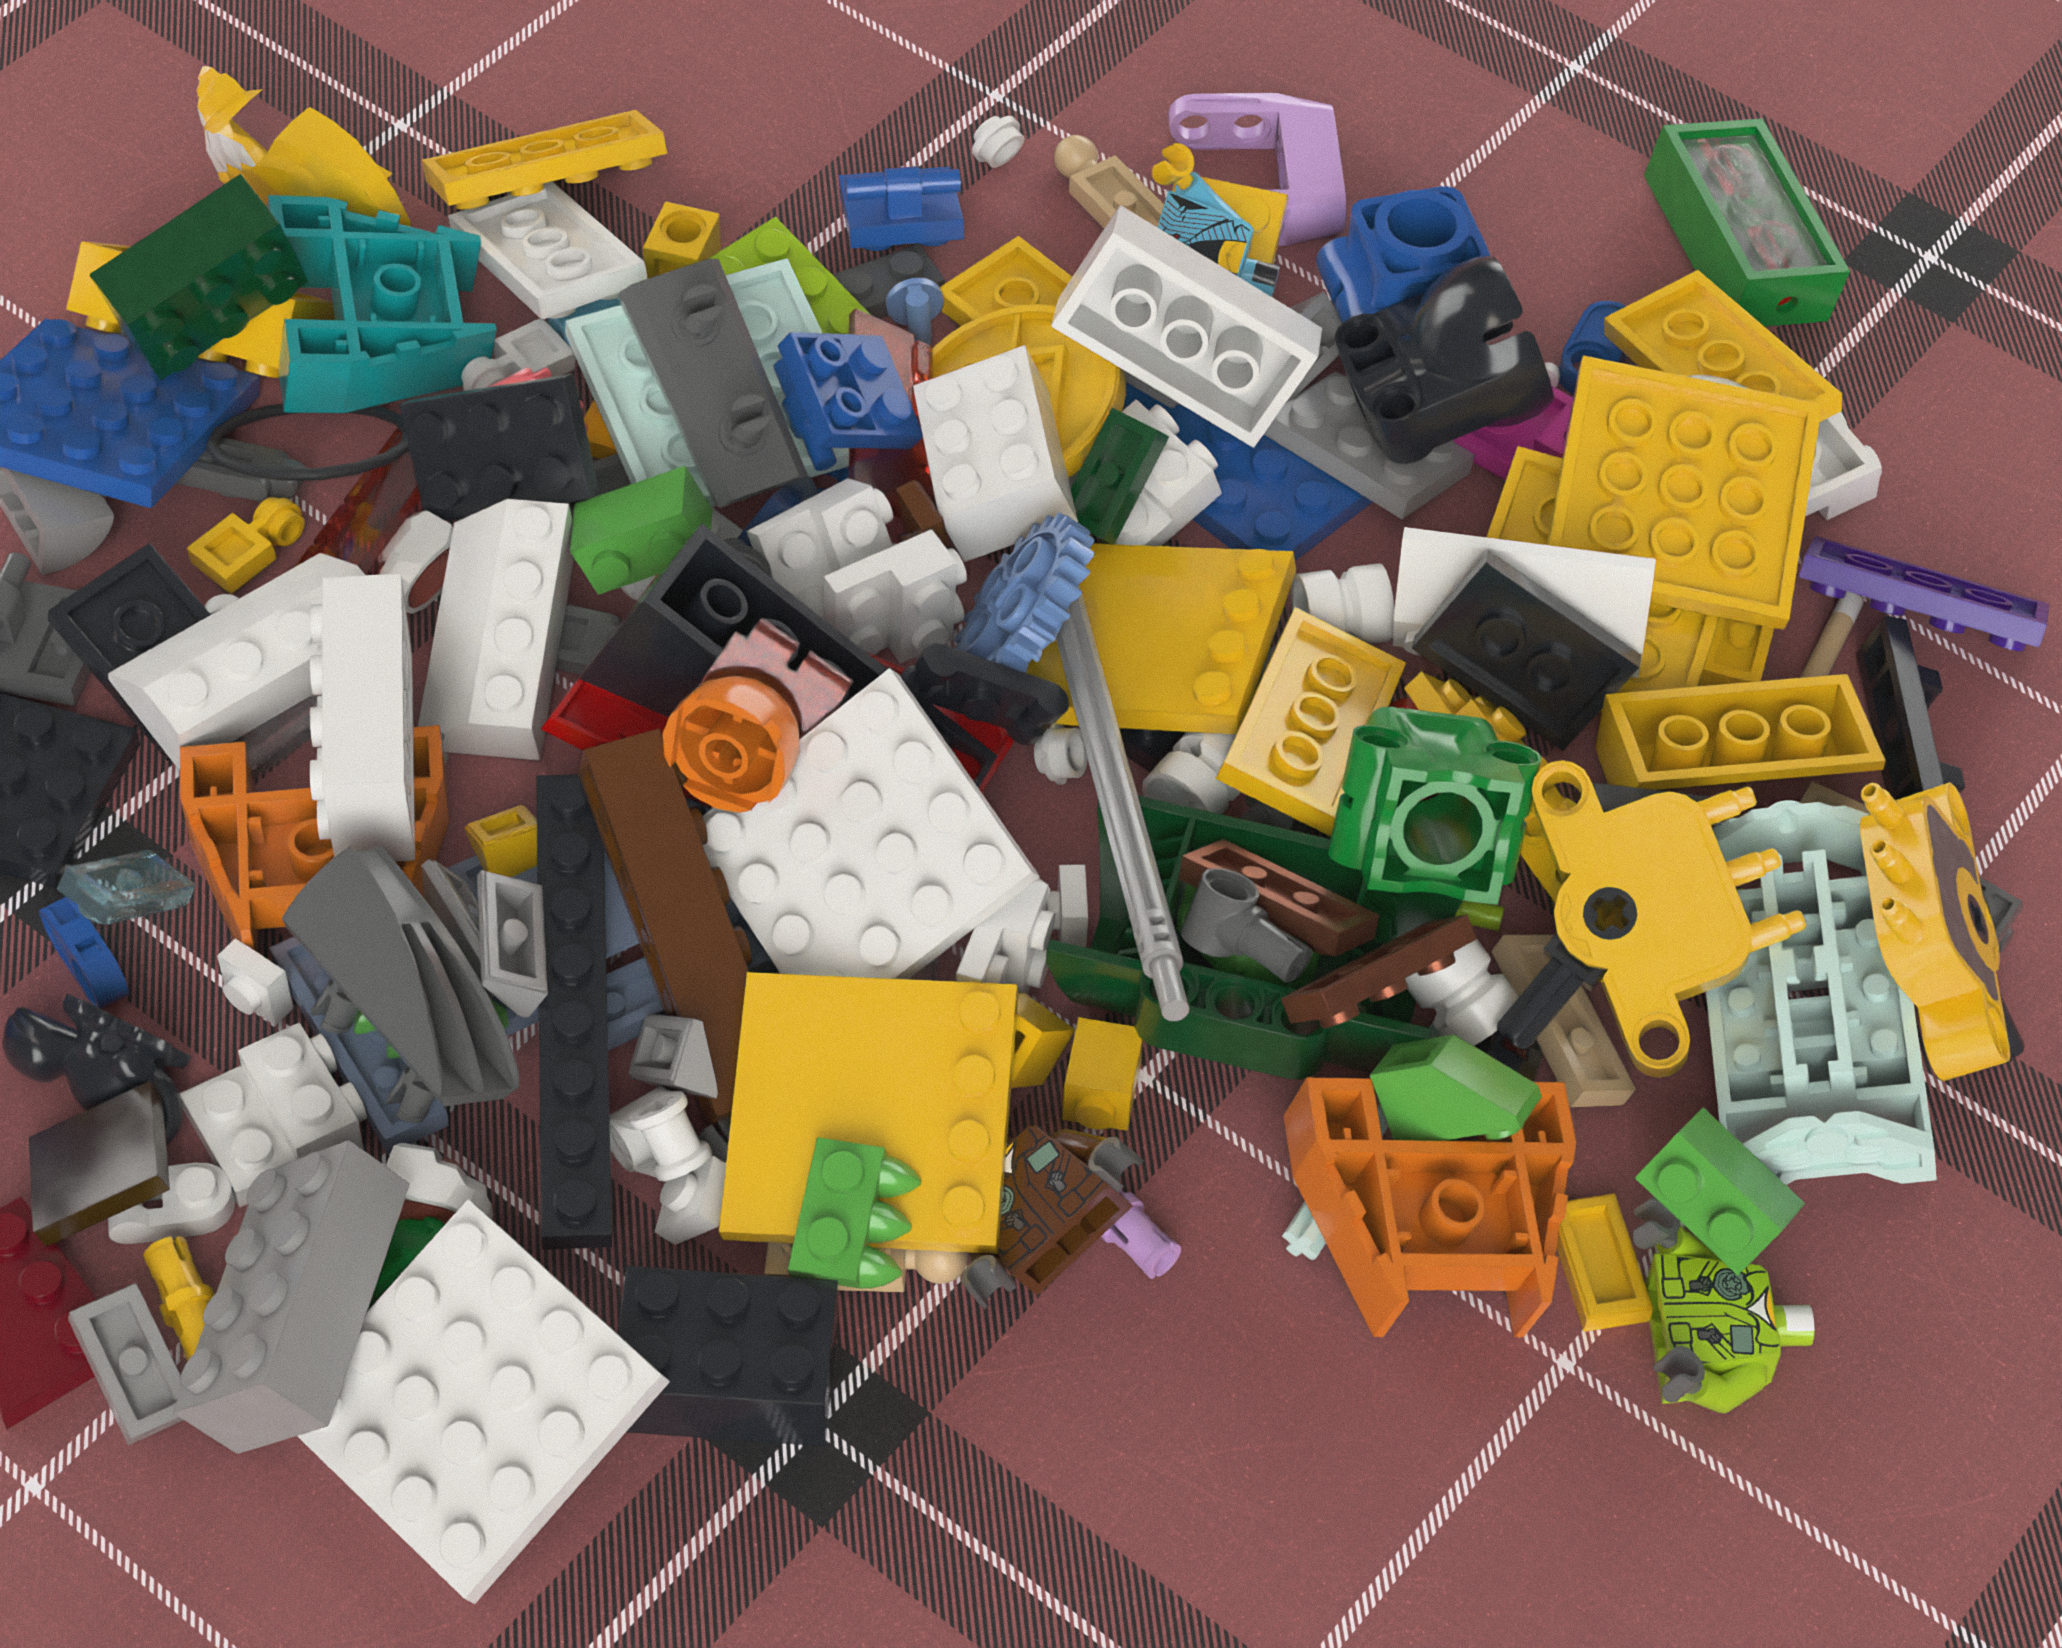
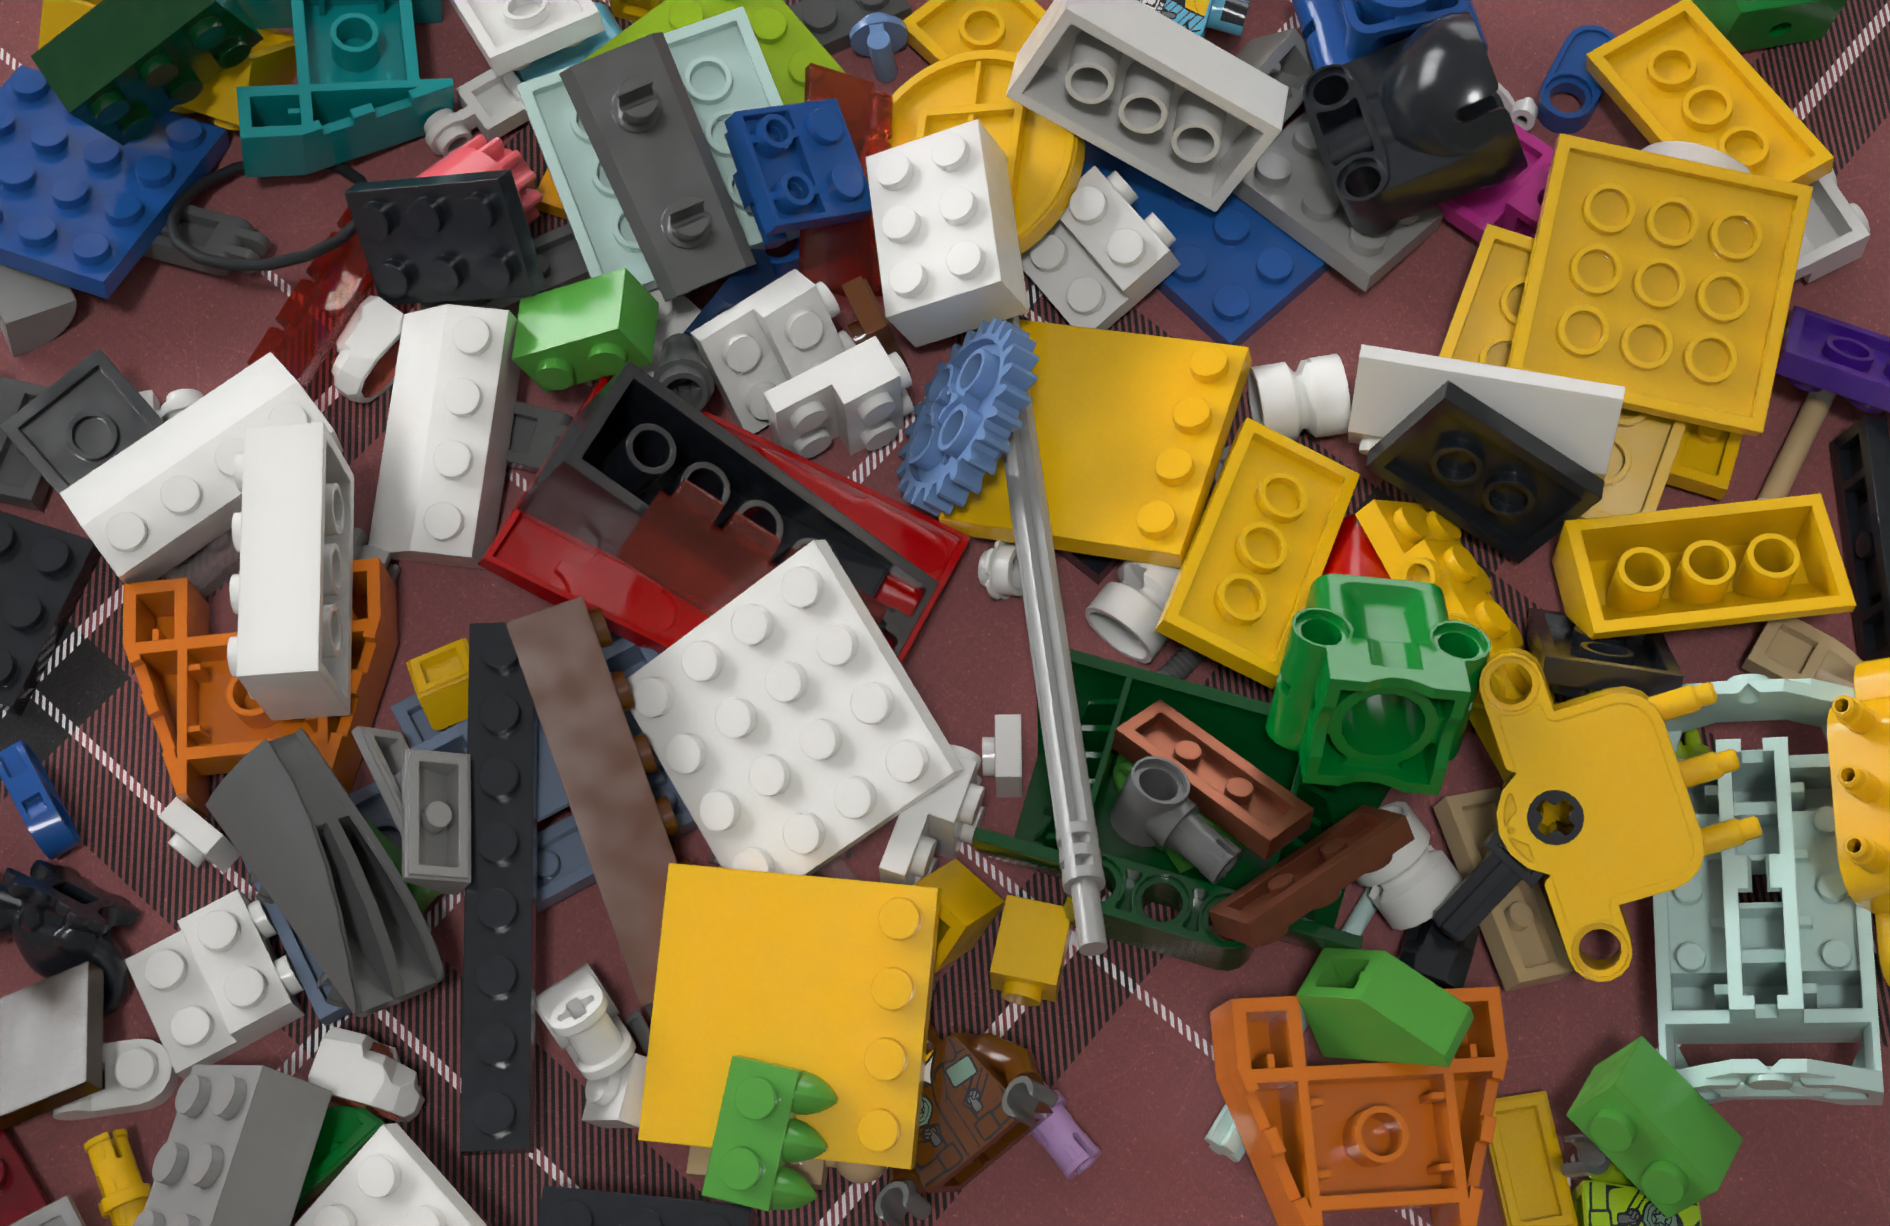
camera: 10 degrees right, 15 degrees up
clear light blue plate [57,849,196,925] -> none
yellow plate [186,497,305,594] -> none
light grey slope [628,1014,718,1098] -> none
orange cylinder [662,676,800,813] -> none
black plate [900,643,1069,746] -> none
dark green plate [1071,408,1169,545] -> none

